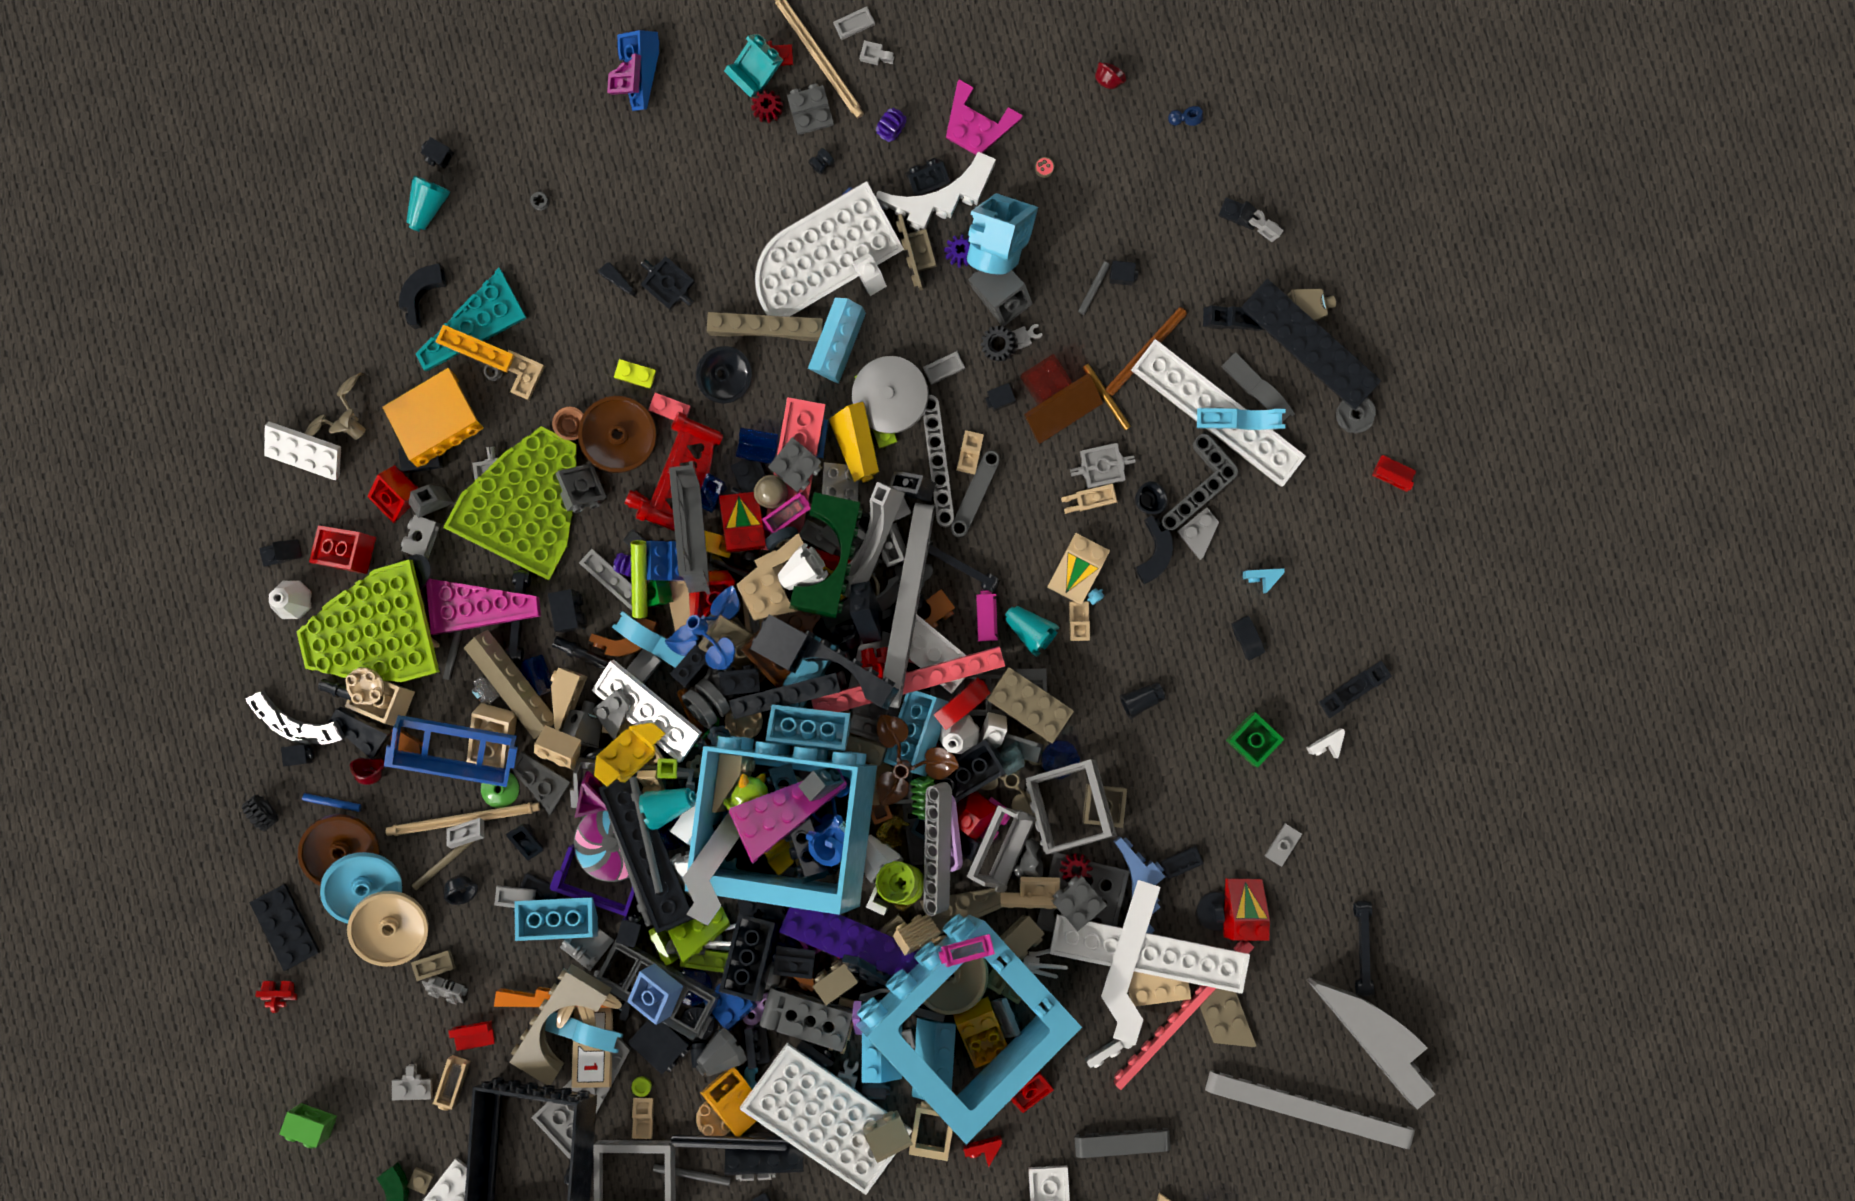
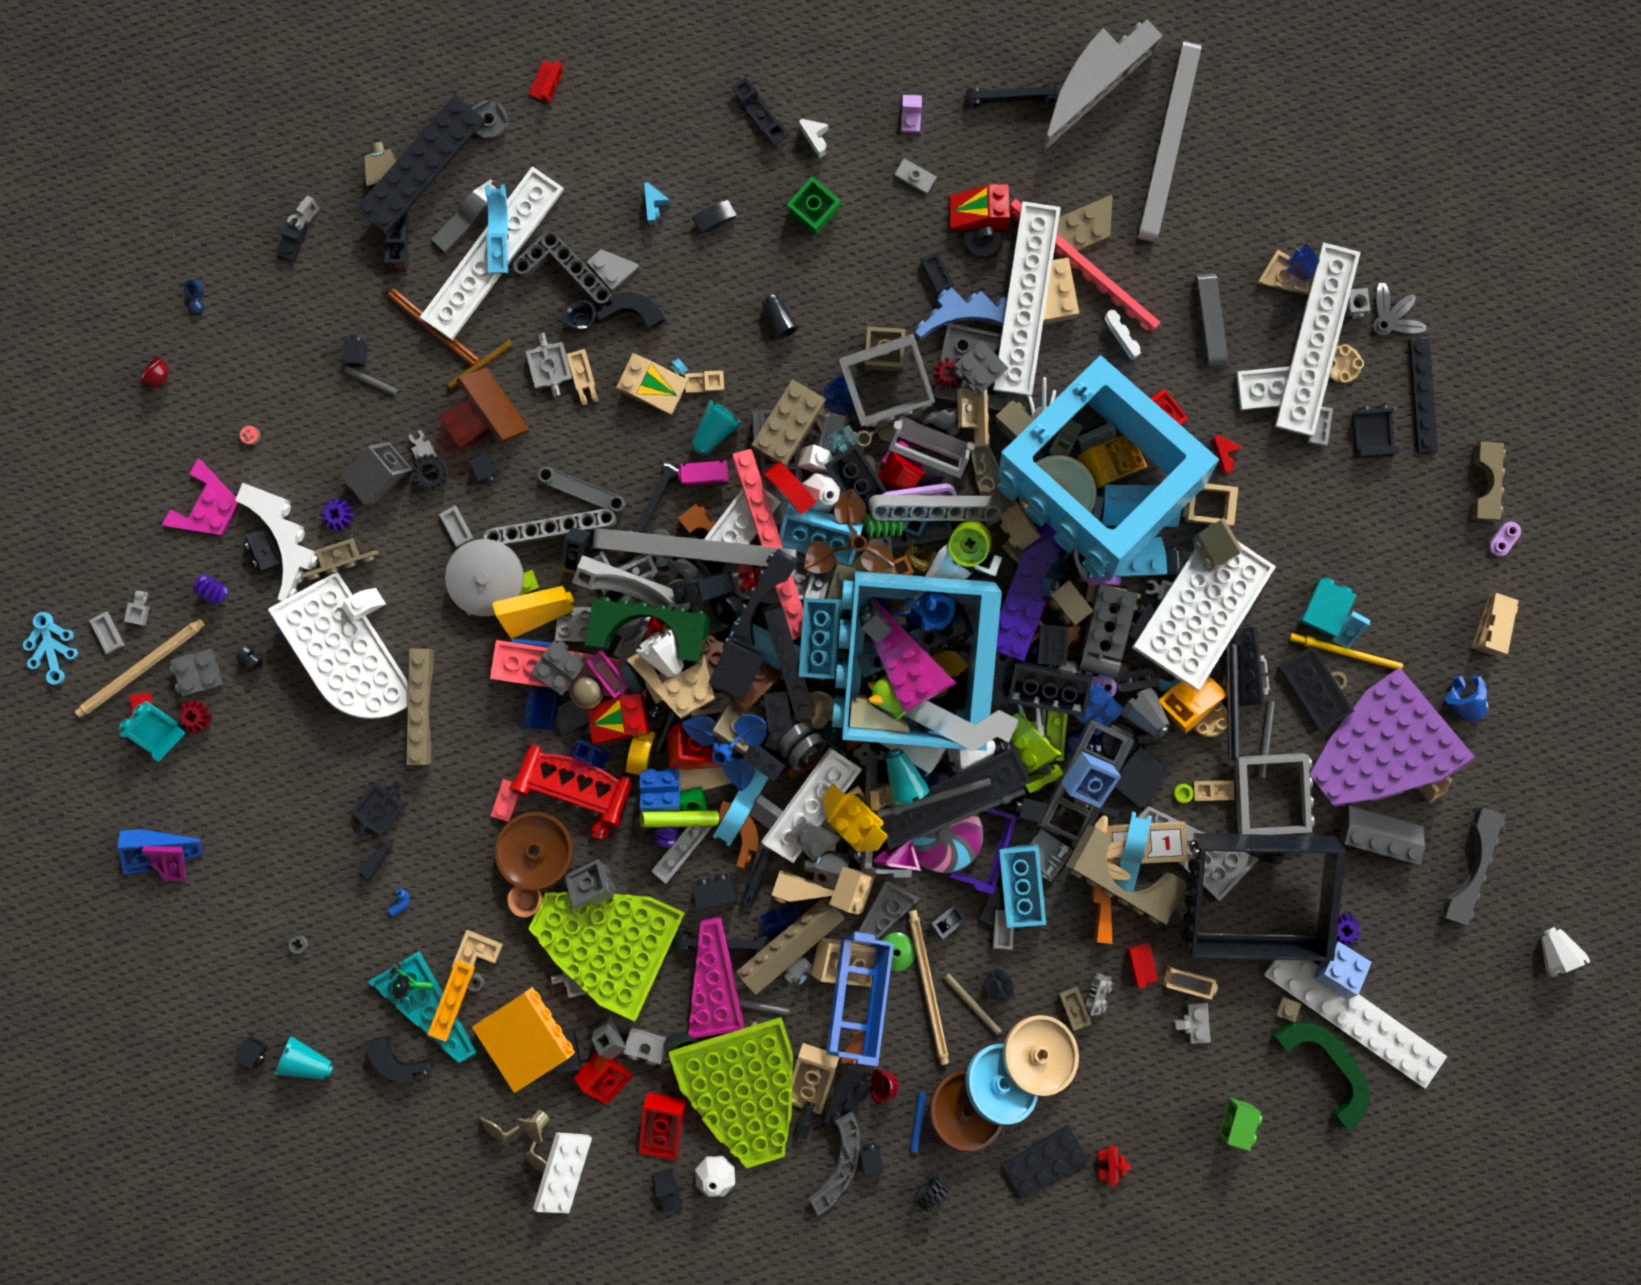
camera: 90 degrees left, 0 degrees up
tan dish [346,668,384,705] -> none
light grey plate [447,818,484,849] -> none
neon yellow plate [614,359,656,389] -> none
lime slope [657,759,677,779] -> none
dark grey piece [669,461,711,594] -> none
black dish [696,346,752,404] -> none
medium azure slope [808,298,866,384] -> none
dark pink window [938,934,995,967] -> none
tan slope [956,430,984,475] -> none
medium azure brick [967,193,1038,275] -> none
white sticker [1101,880,1160,1045] -> none
none -> blue arm [388,889,409,917]
none -> black plant [389,961,432,1003]
none -> lavender slope [901,95,922,133]

